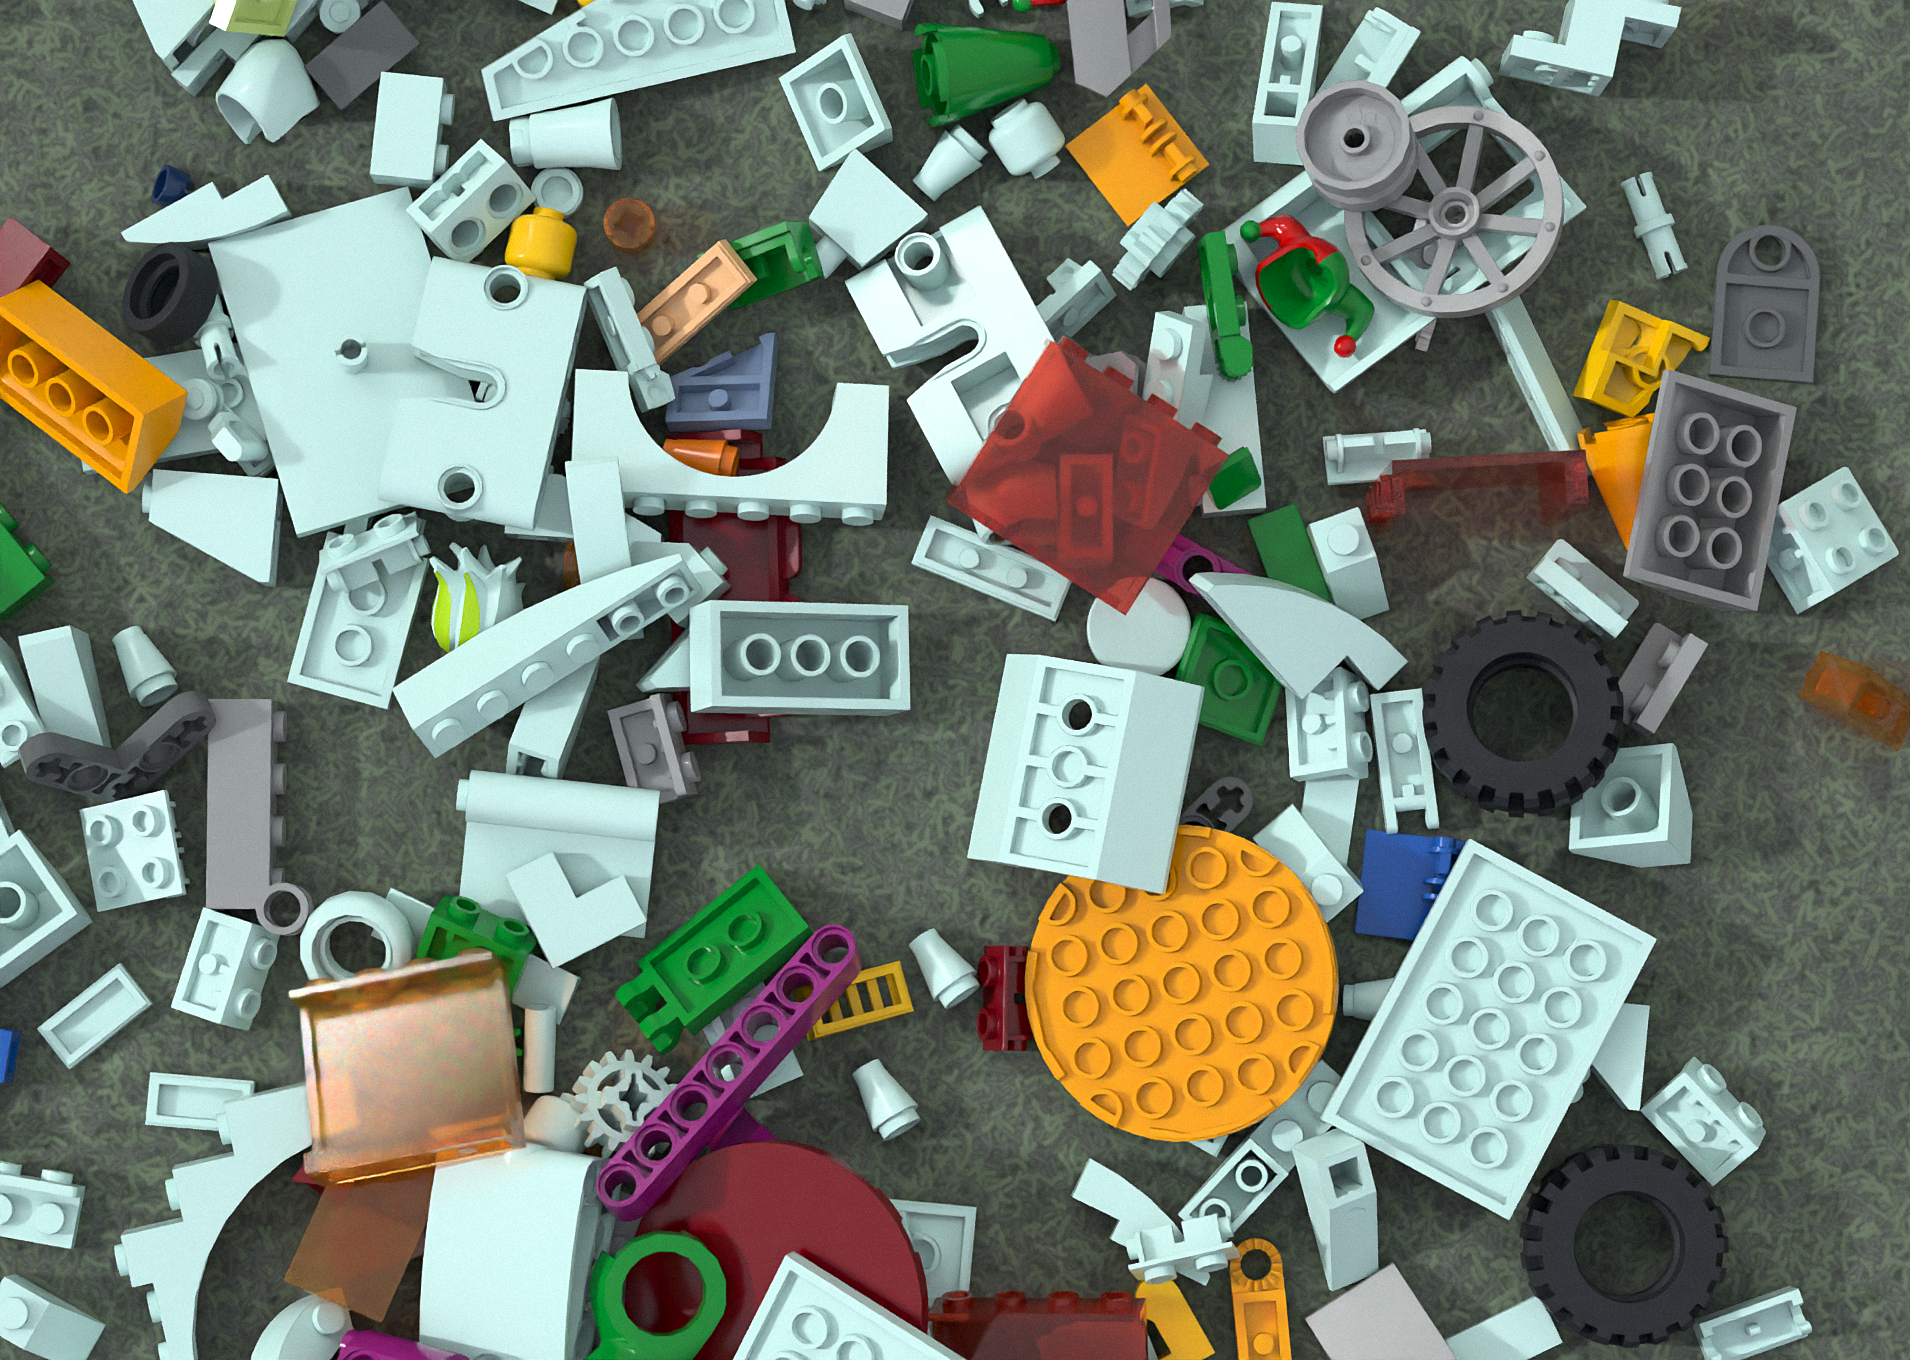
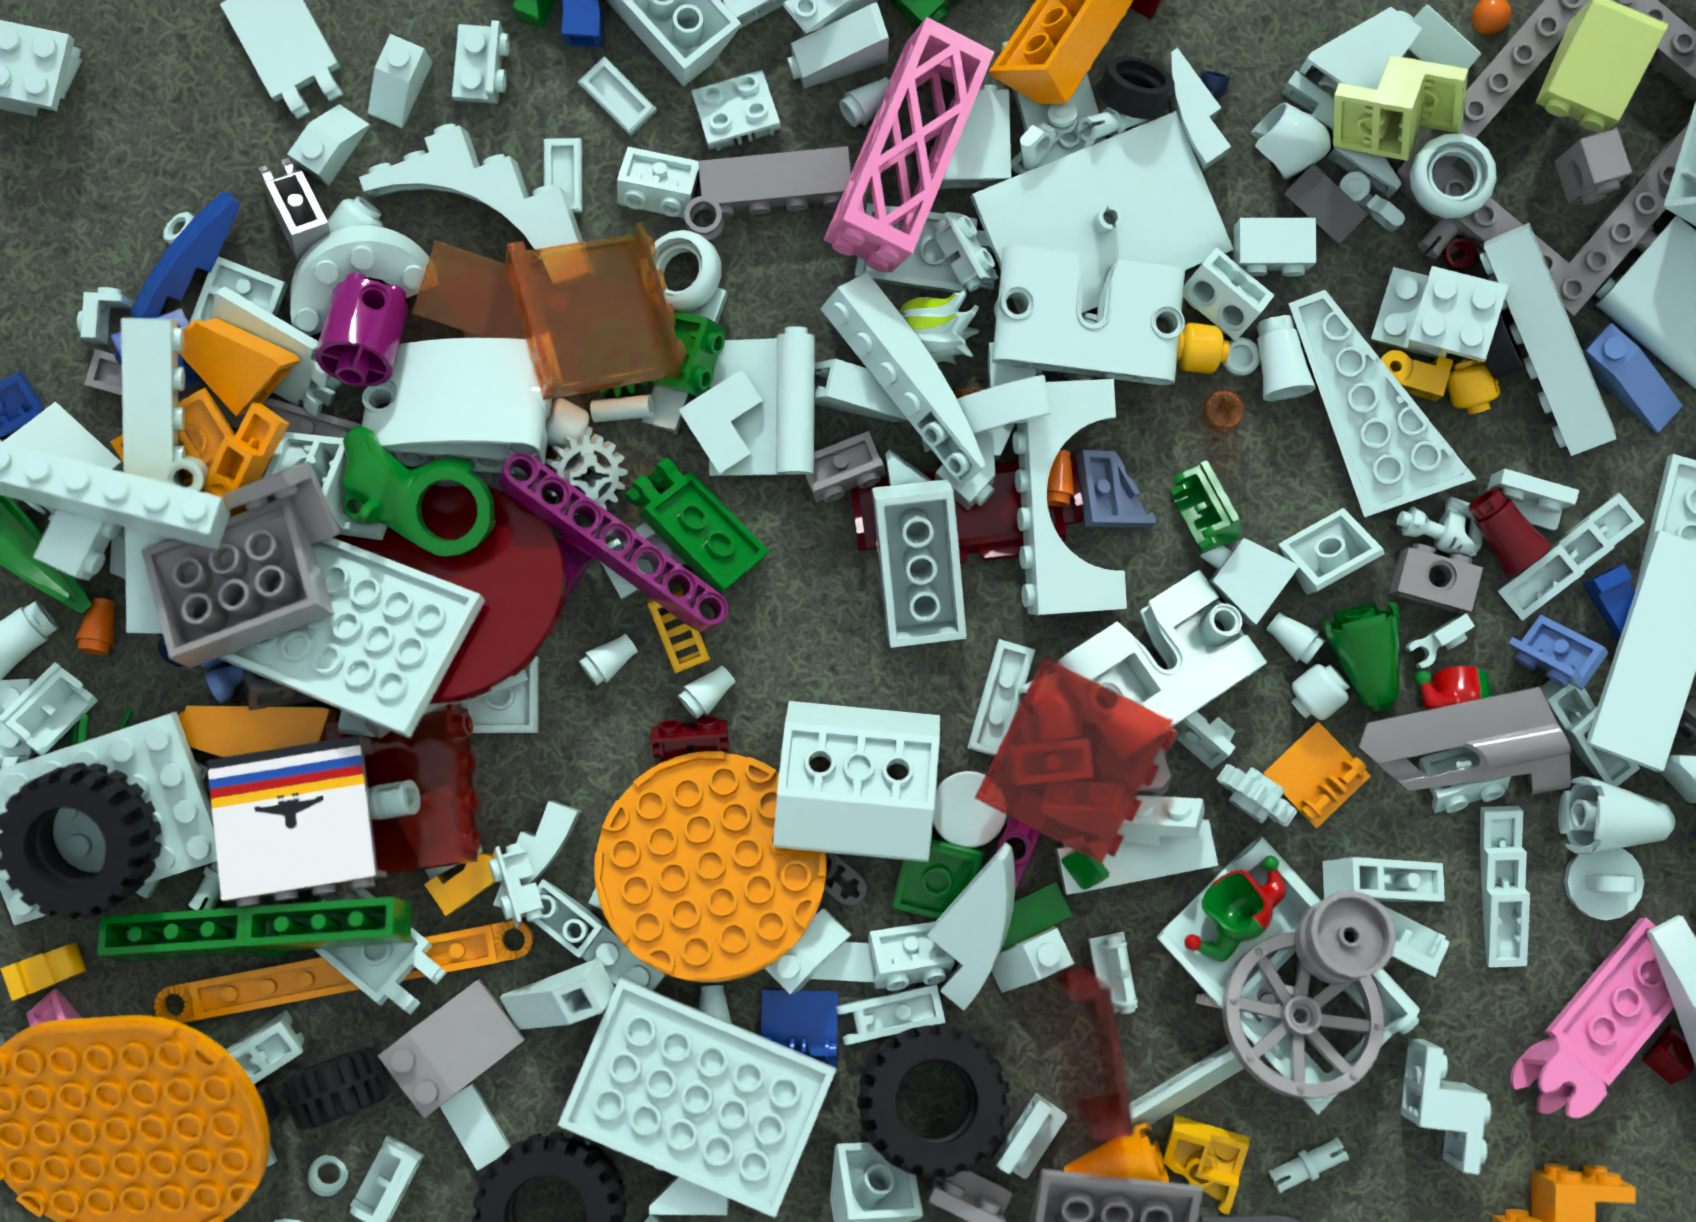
camera: 90 degrees right, 0 degrees up
dark grey beam [18,691,216,803] -> none
light aqua hinge [583,267,675,413] -> none
light nougat tile [636,239,757,365] -> none
green hinge [1196,231,1254,383] -> none
none -> bright pink piece [823,17,994,273]

